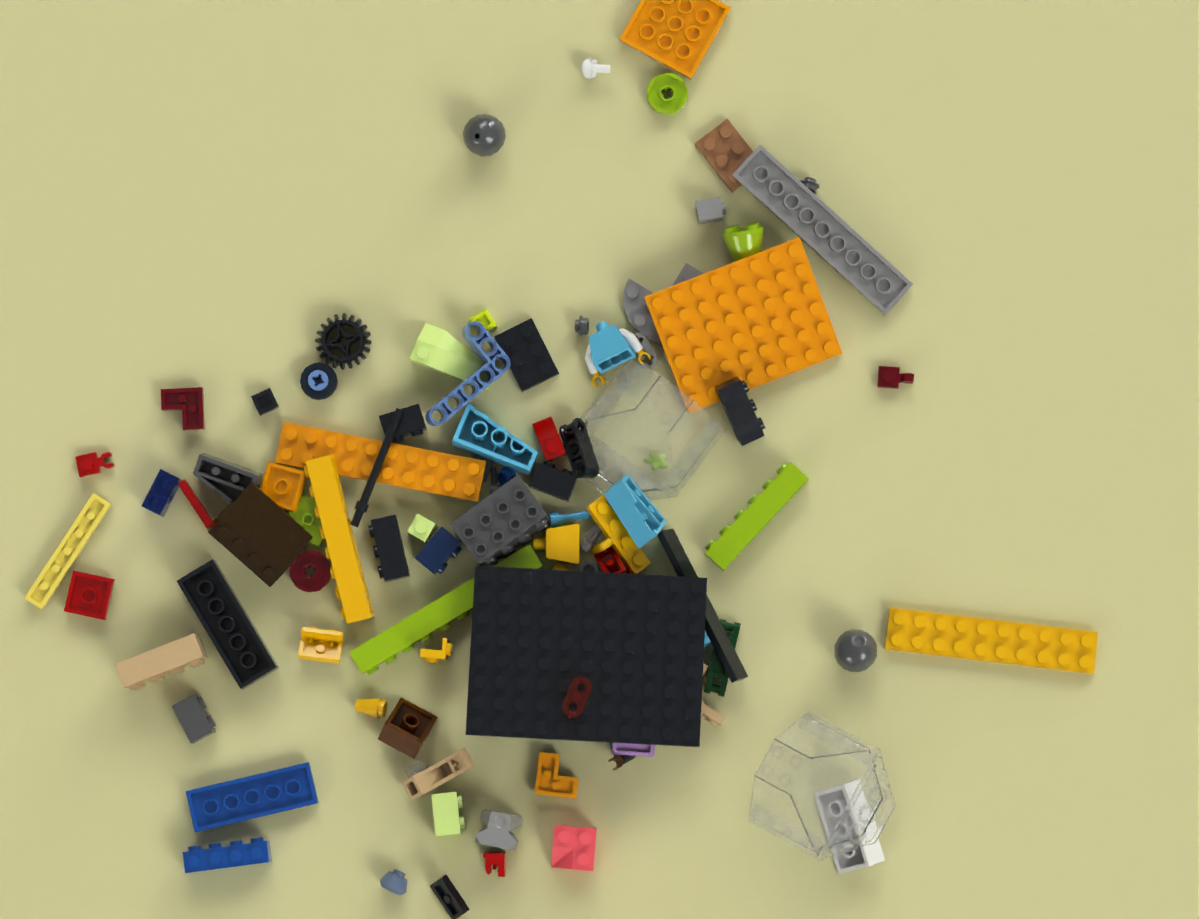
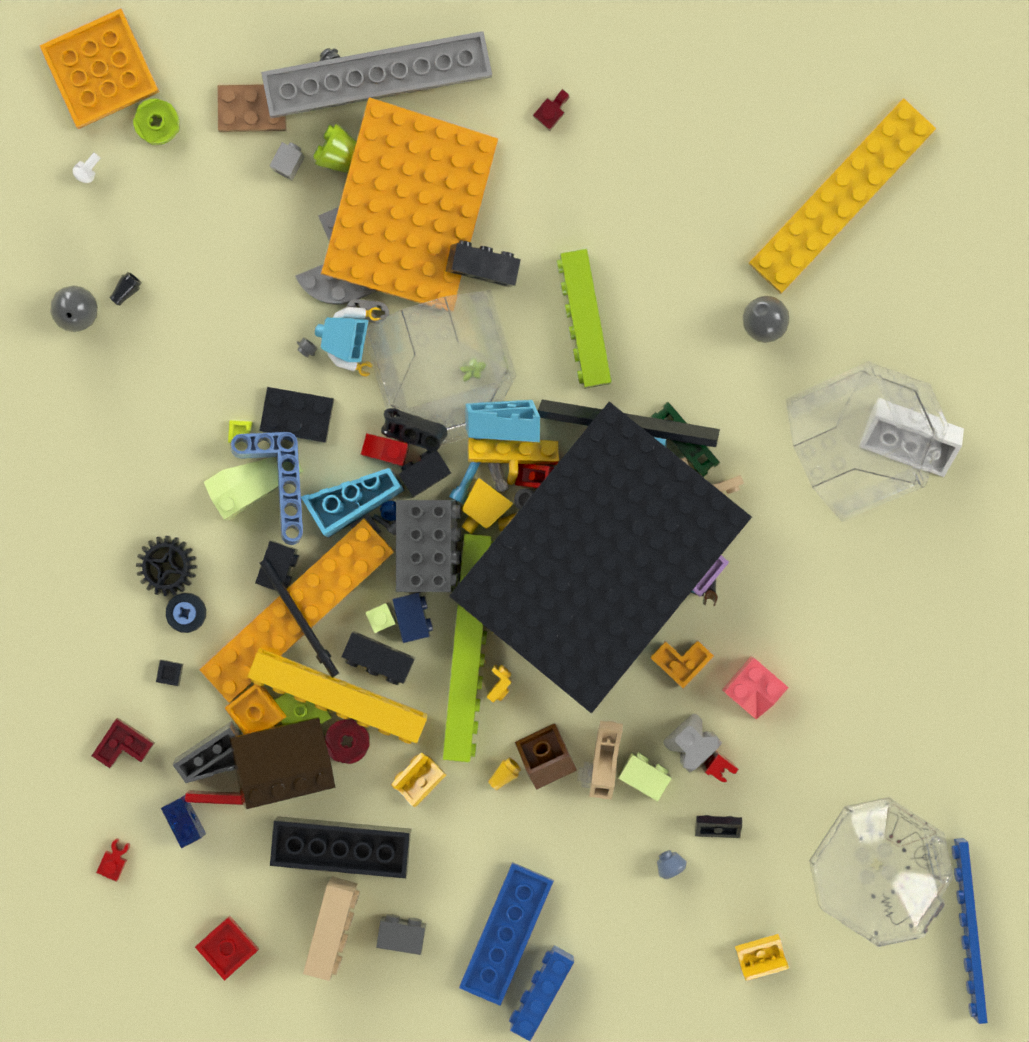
camera: 60 degrees left, 5 degrees up
light yellow plate [25,493,112,610] -> none
clear red plate [562,676,592,718] -> none
none -> black cone [109,272,142,306]

